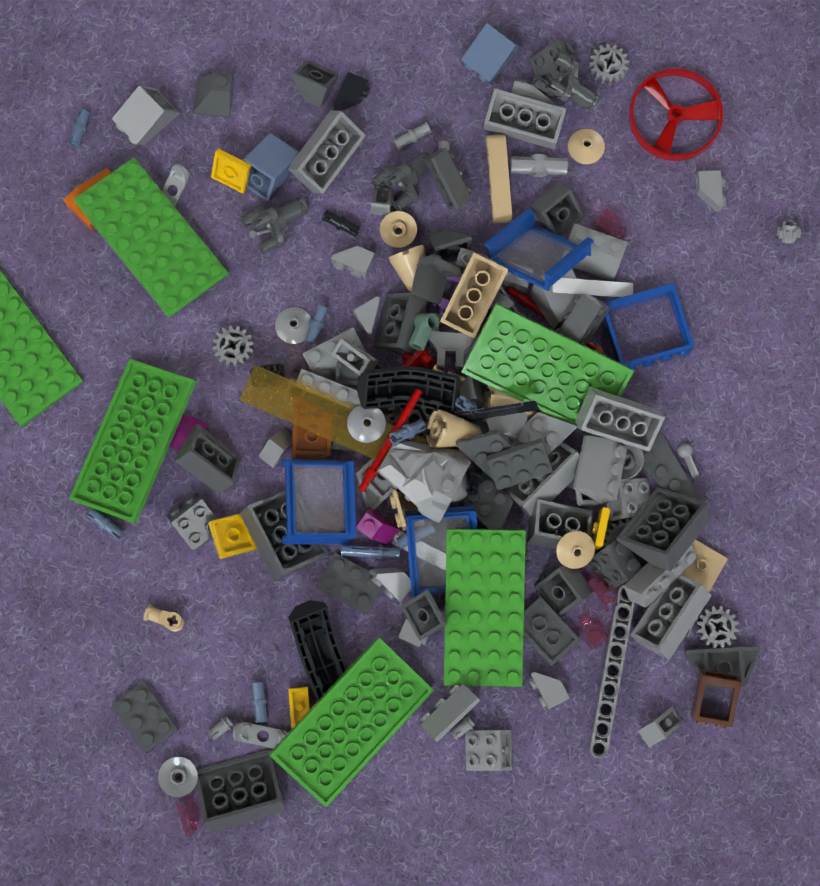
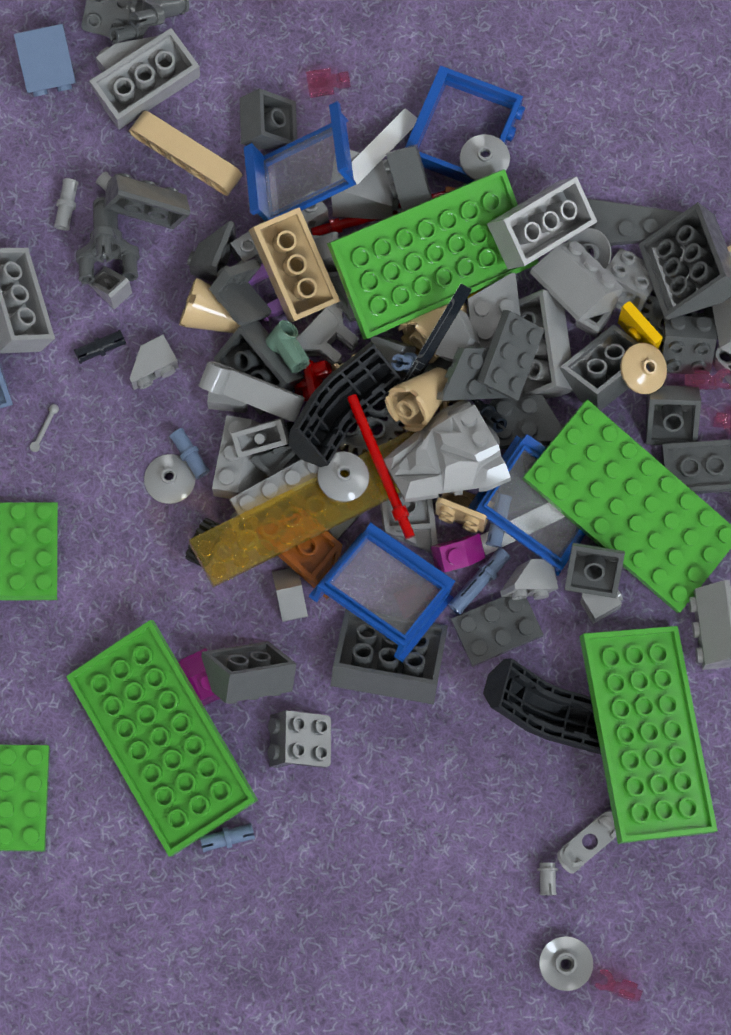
camera: 50 degrees left, 5 degrees down
dark grey plate [112,682,178,754] -> none
tan connector [143,604,184,632] -> none
dark grey slope [197,749,286,833] -> none
yellow plate [208,514,257,559] -> none
light grey gear [212,326,254,367] -> none
dark grey wheel [240,197,309,254] -> none
sand blue pin [251,682,268,723] -> none
yellow hinge [288,687,310,728] -> none
tan dish [380,211,417,248] -> none
sand blue pin [389,419,426,445] -> none
light grey piece [511,154,568,177] -> none
light grey slope [562,223,628,282] -> none
tan dish [568,129,605,164] -> none
light grey bar [677,443,699,478] -> none
none -> light grey beam [199,361,305,422]
none -> light grey dish [460,134,510,180]

